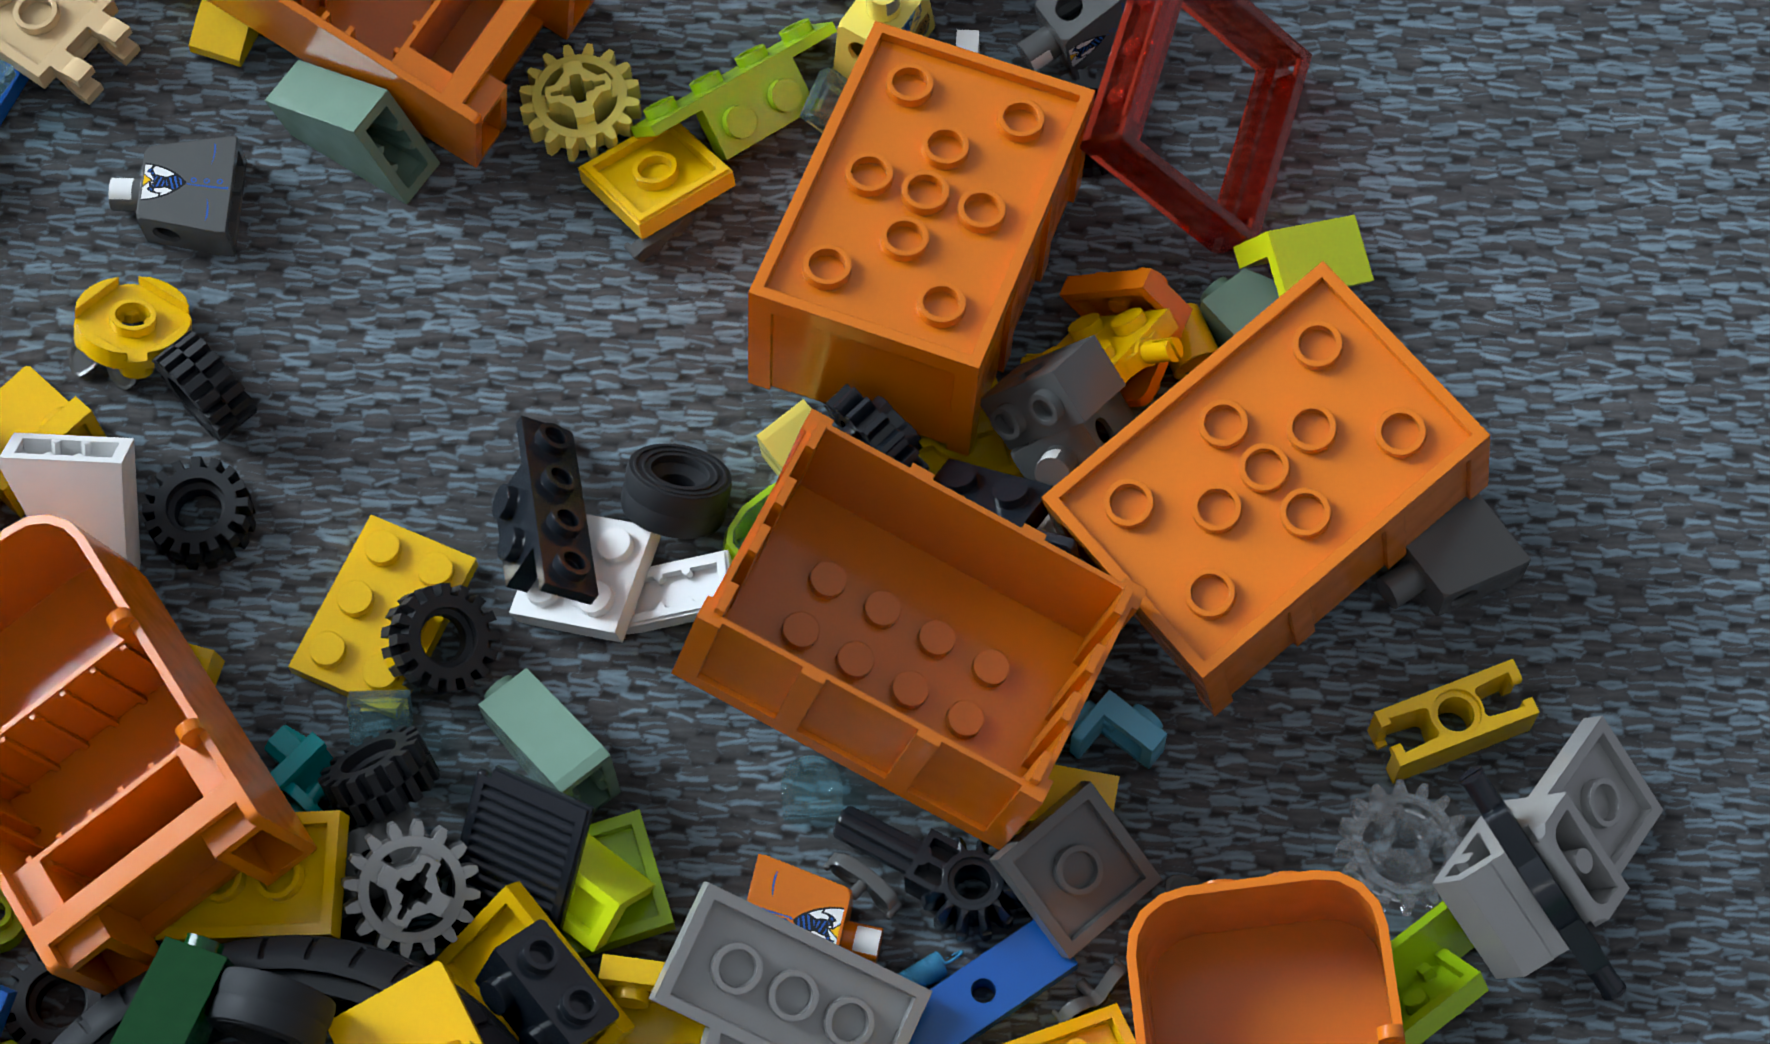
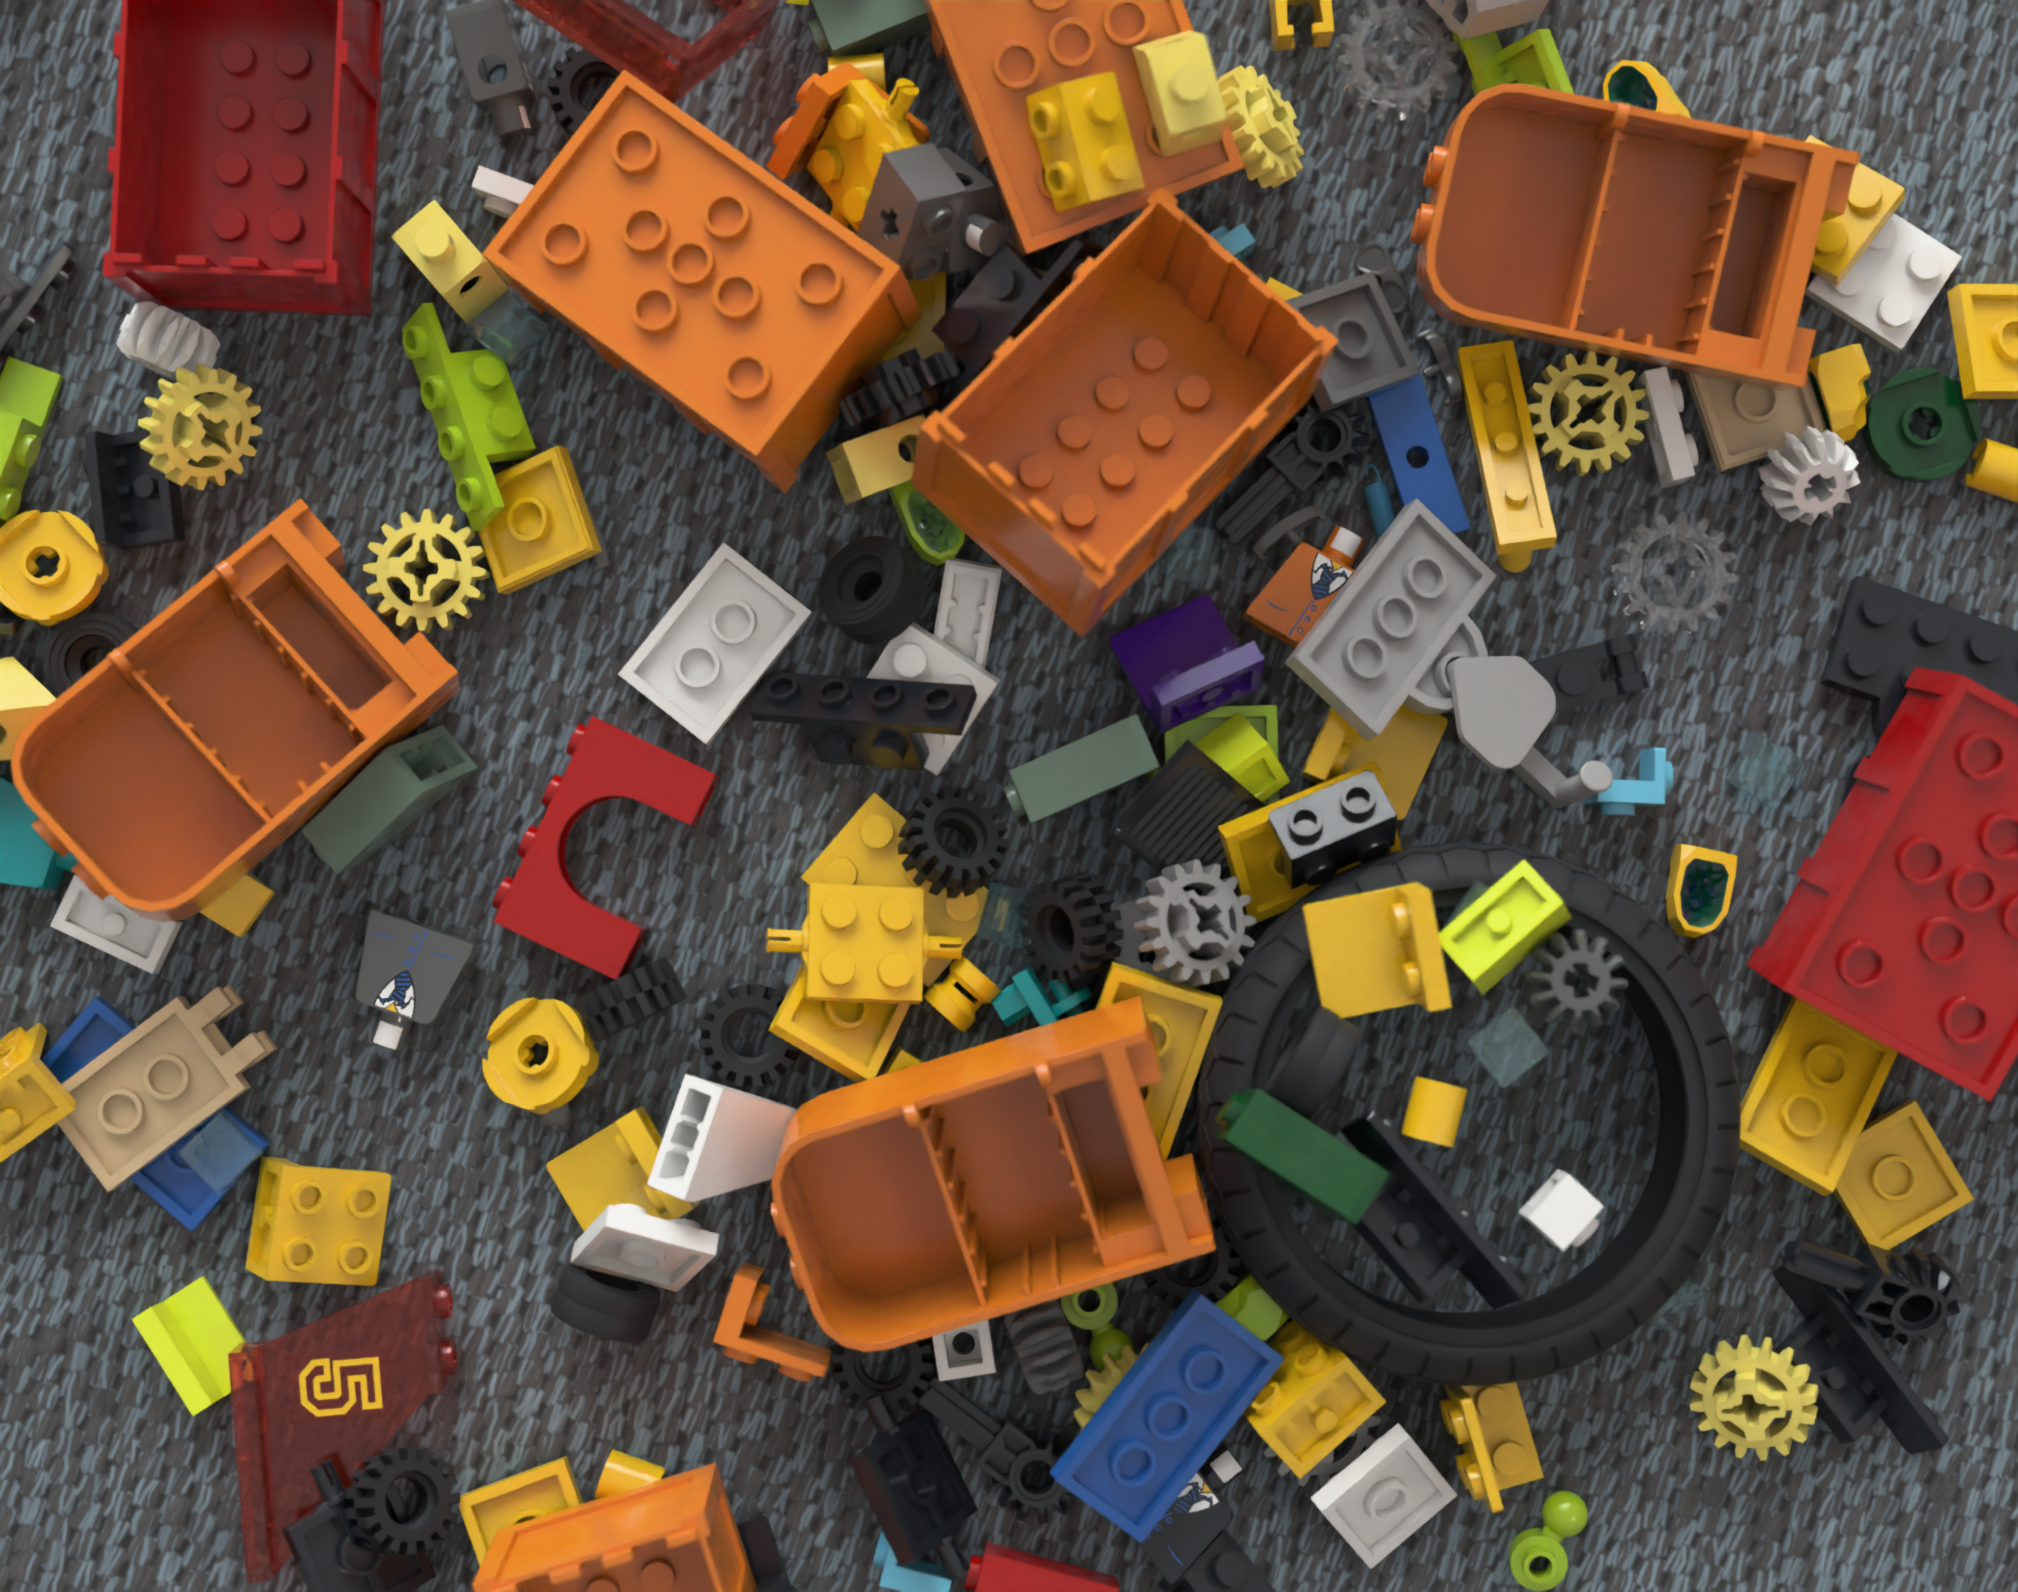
camera: 75 degrees left, 20 degrees up
none -> red arch [492,716,720,980]
none -> white plate [618,542,813,745]
none -> yellow plate [766,883,962,1004]
none -> yellow plate [768,964,911,1083]
none -> yellow wheel [923,955,1002,1033]
none -> yellow bracket [1026,71,1145,212]
none -> dark purple bracket [1110,595,1265,735]
none -> light yellow torso [1132,30,1227,158]
none -> light yellow gear [1218,65,1304,189]

